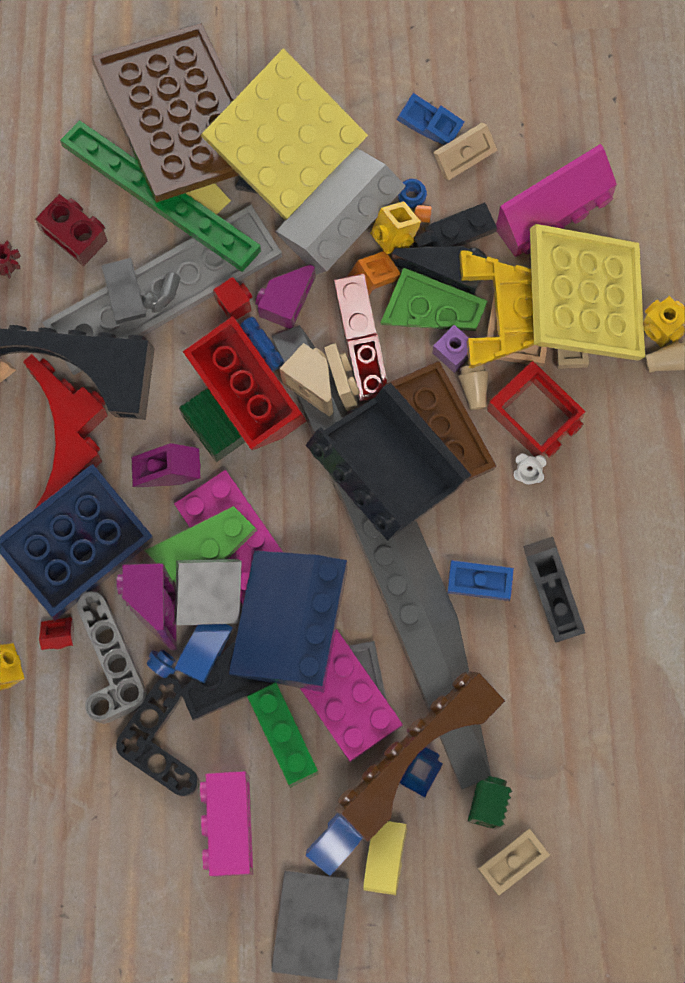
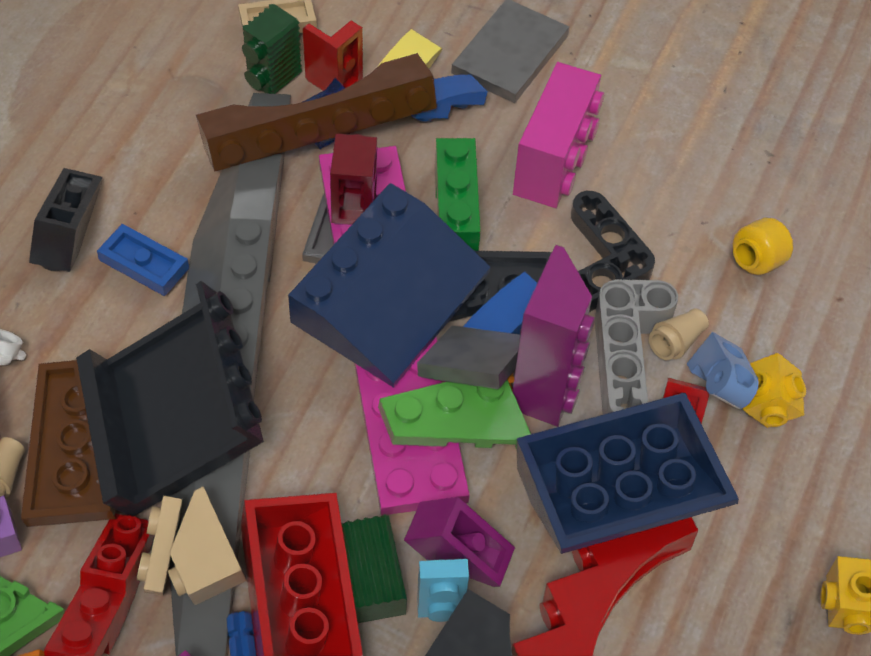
camera: 160 degrees left, 20 degrees down
none -> red panel [303,20,363,95]
none -> dark red brick [330,134,377,225]
none -> medium azure plate [417,559,469,622]
none -> tan cone [649,308,709,360]
none -> medium blue leg [687,332,759,409]
none -> yellow head [732,217,793,275]

